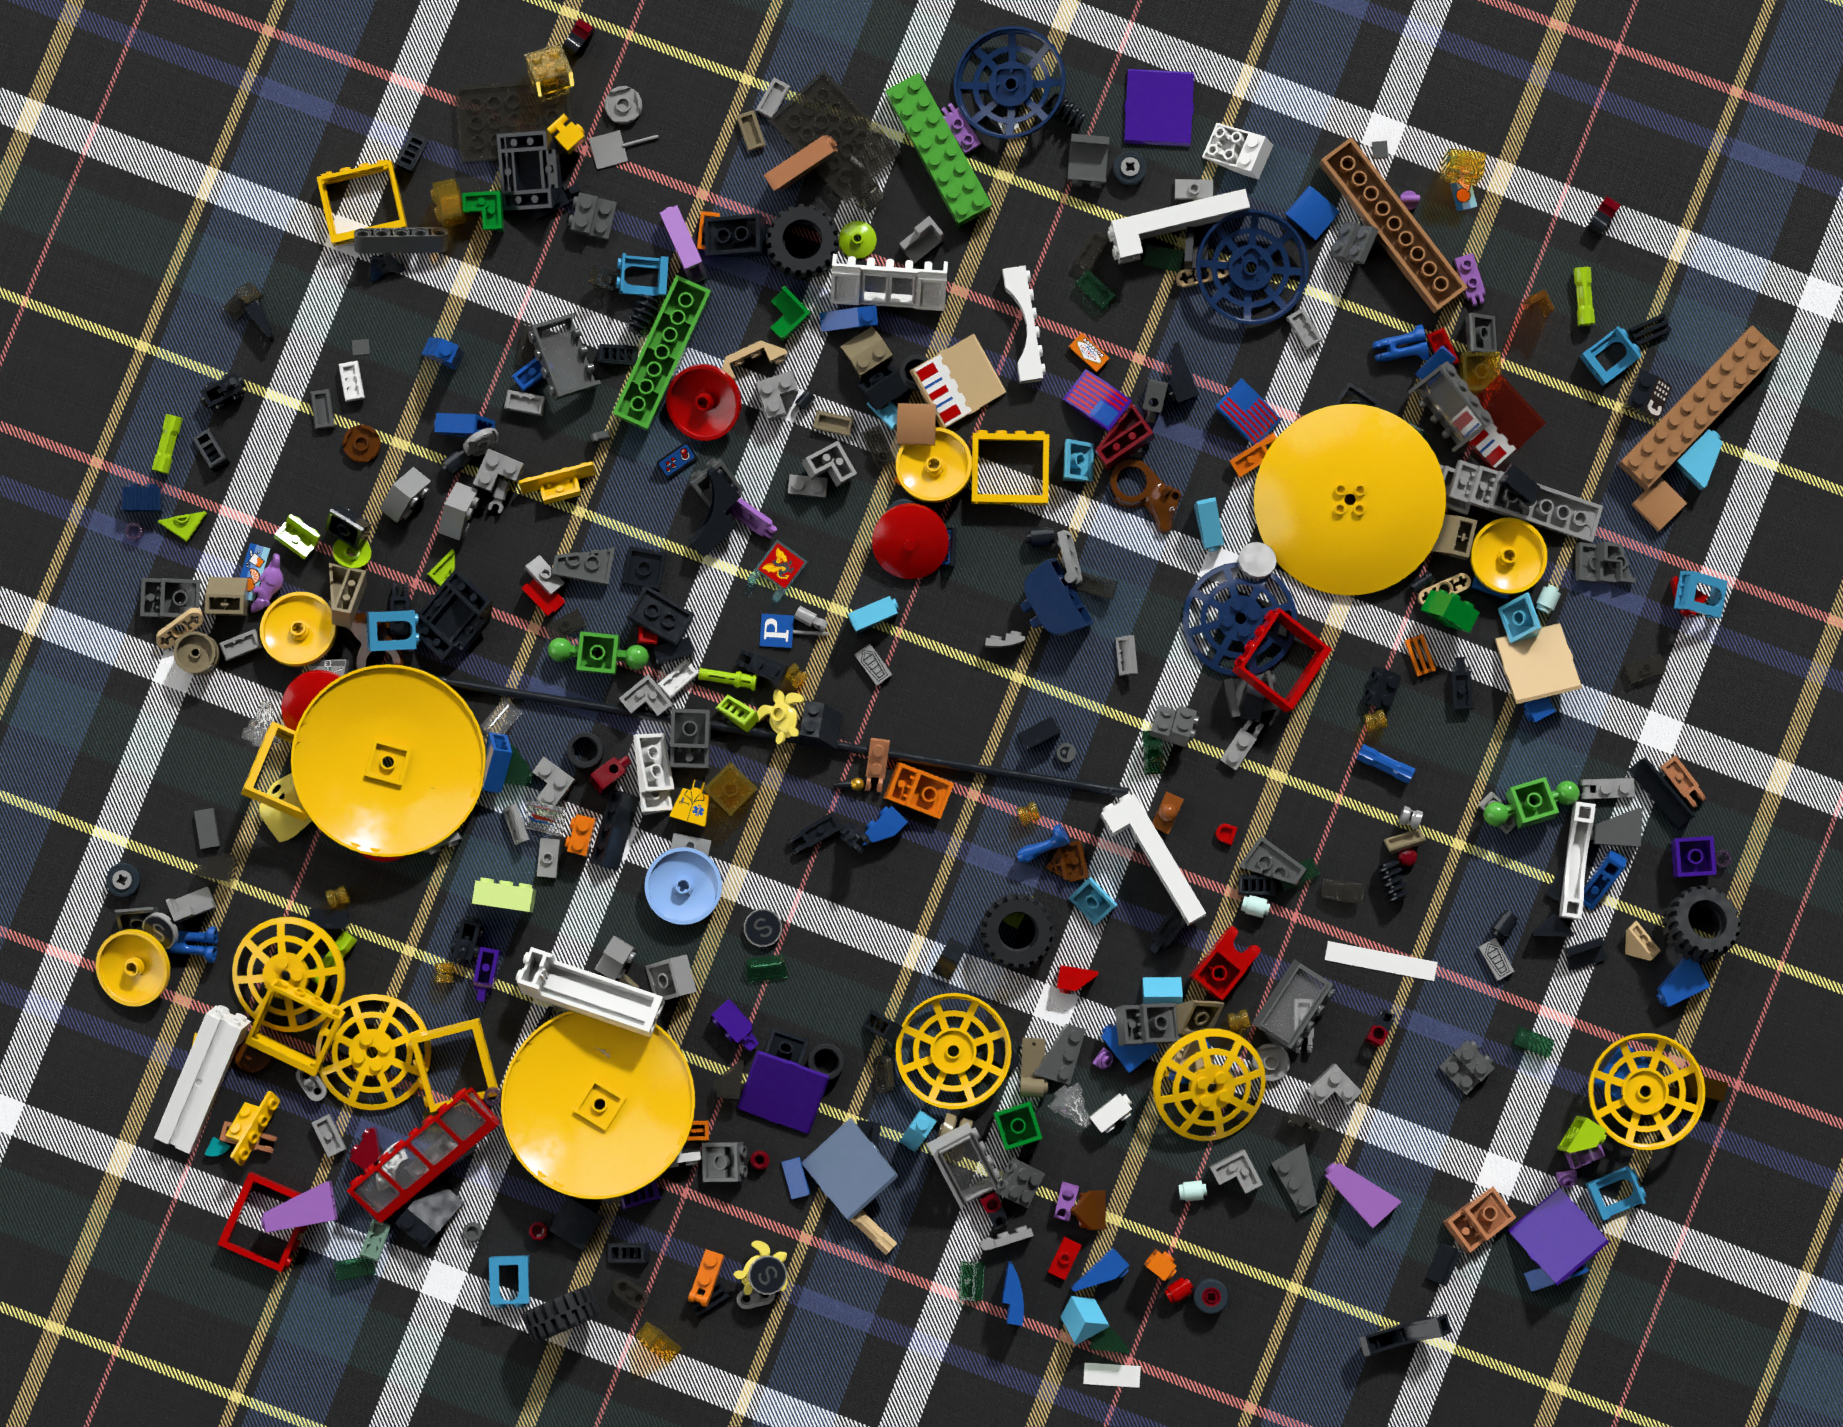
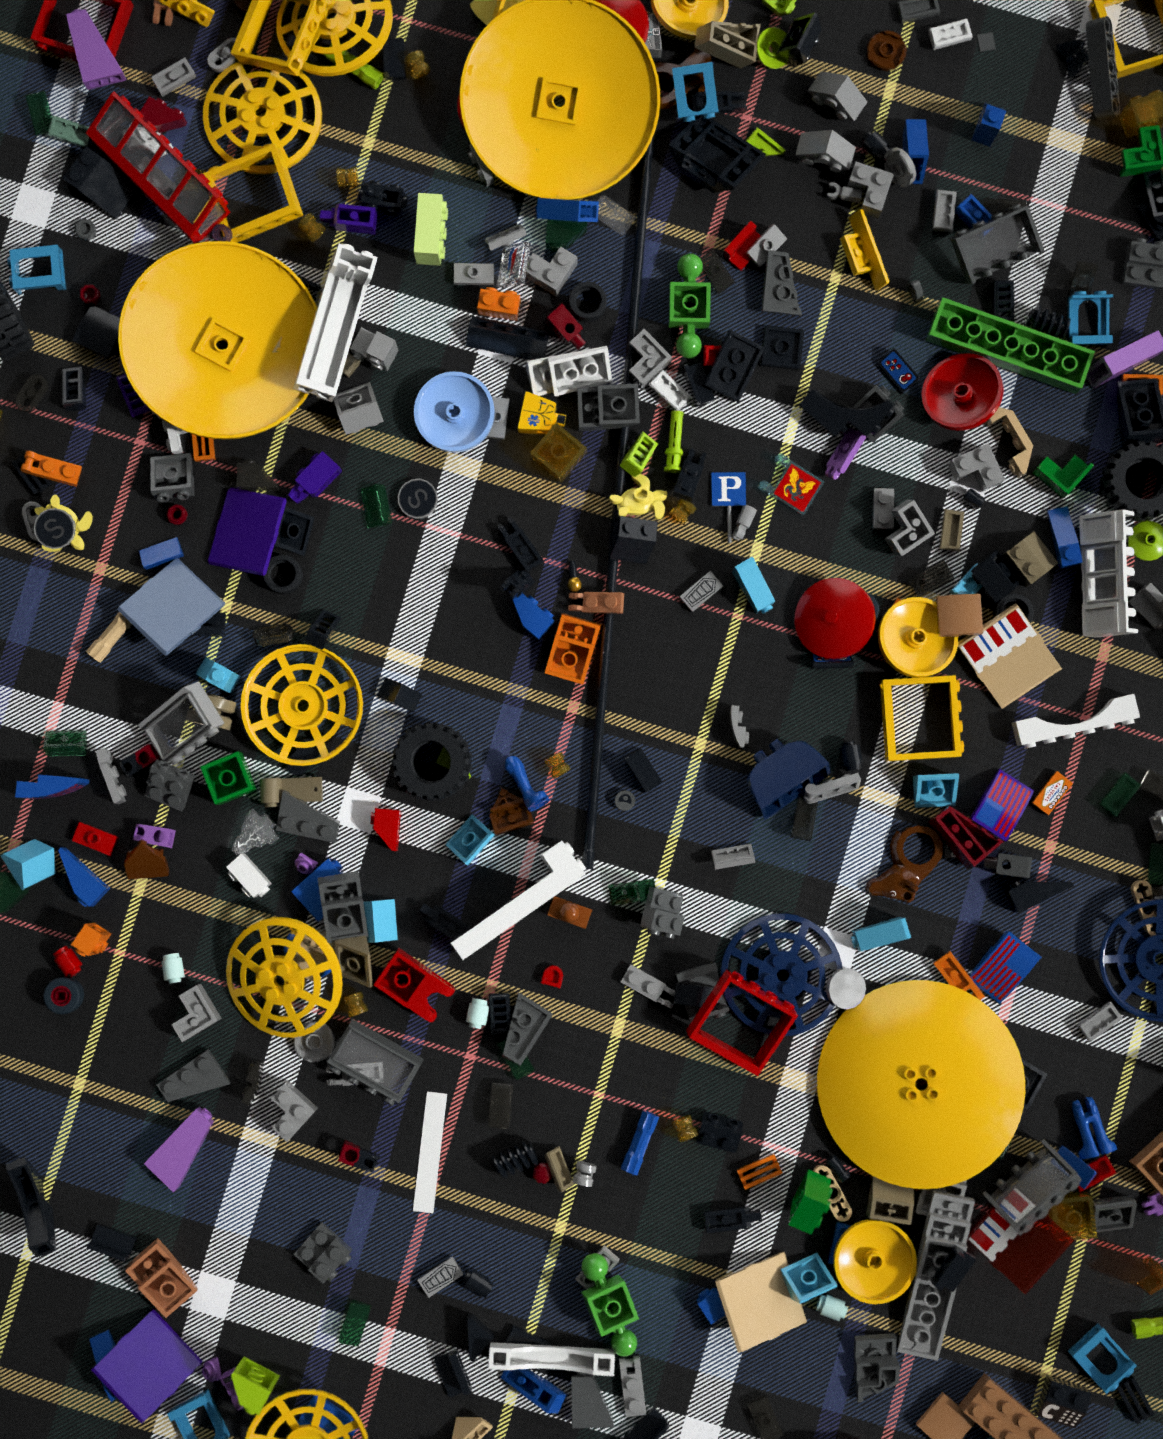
camera: 90 degrees right, 0 degrees up
none -> clear yellow wheel [297,213,326,242]

